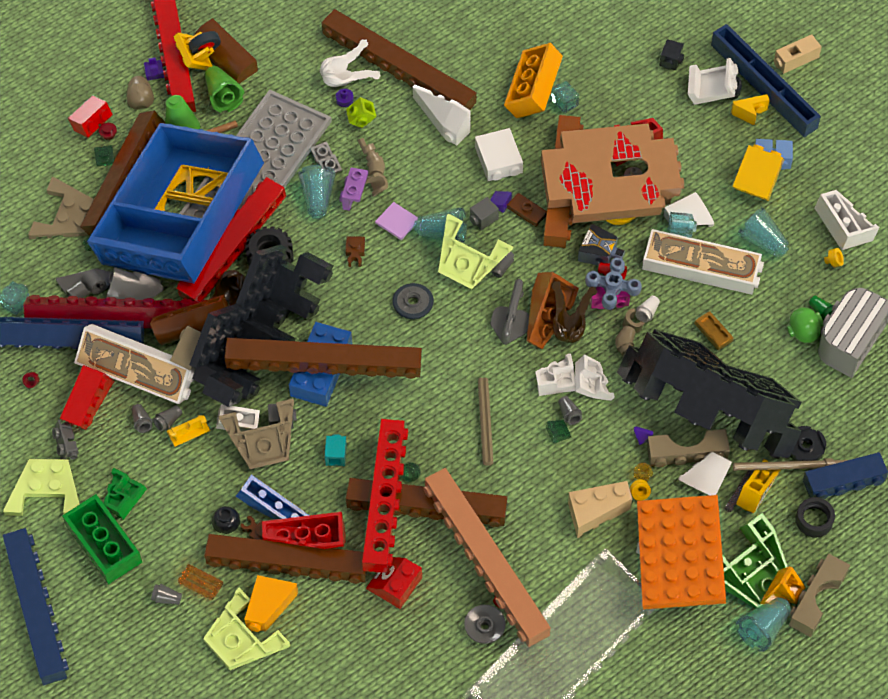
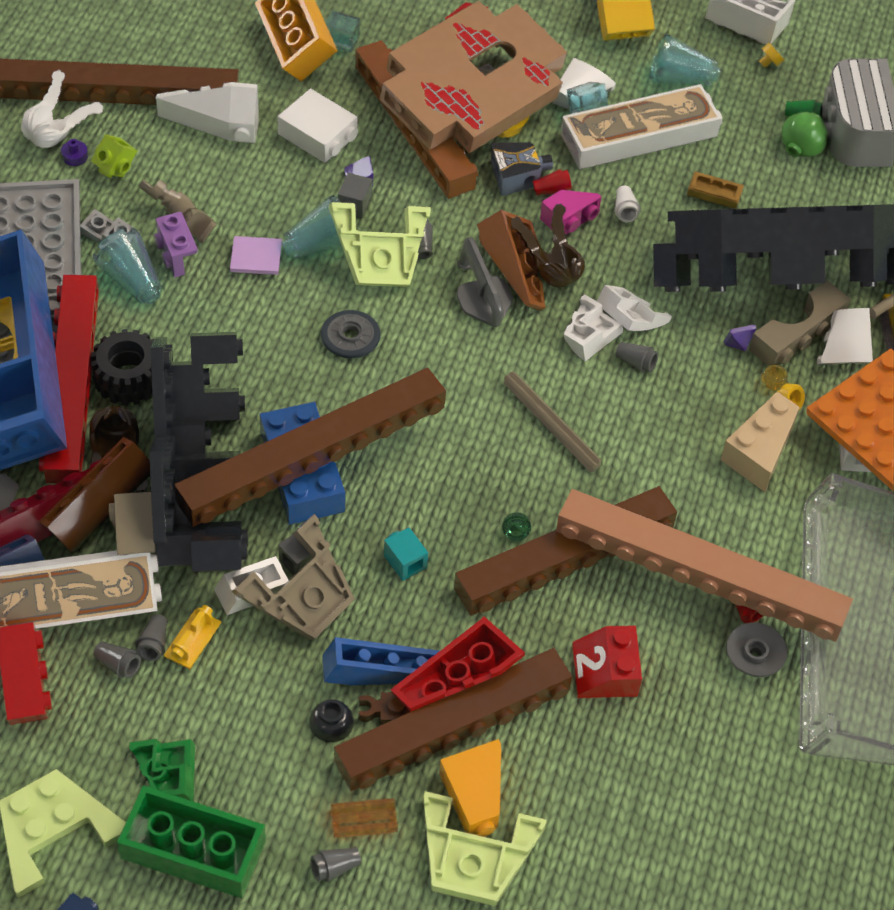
camera: 40 degrees left, 5 degrees down
dark grey hinge [52,420,79,460] -> none
reddish brown plate [346,236,365,267] -> none
red brick [362,419,408,573] -> none
reddish brown plate [507,193,547,227] -> none
clear green slope [546,420,571,444] -> none
sand blue gear [585,258,642,310] -> none
dark tan piece [615,308,645,357] -> none

